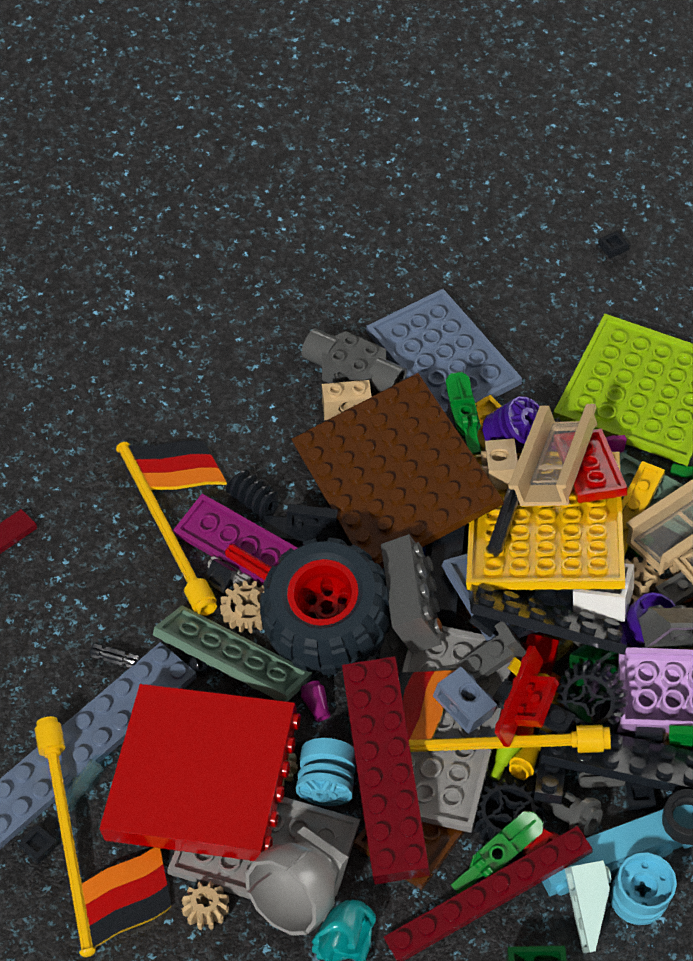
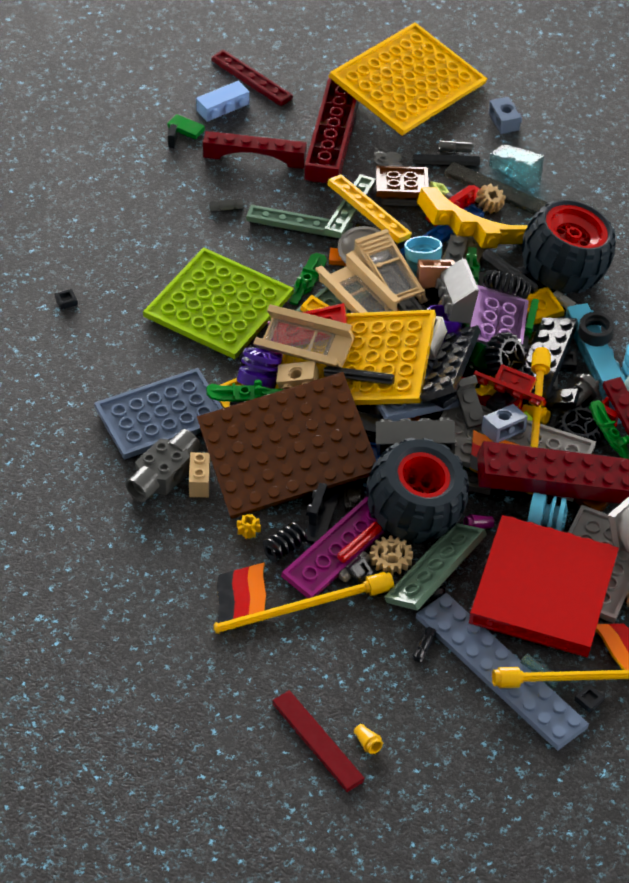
camera: 85 degrees left, 5 degrees down
none -> yellow gear [237,514,261,539]

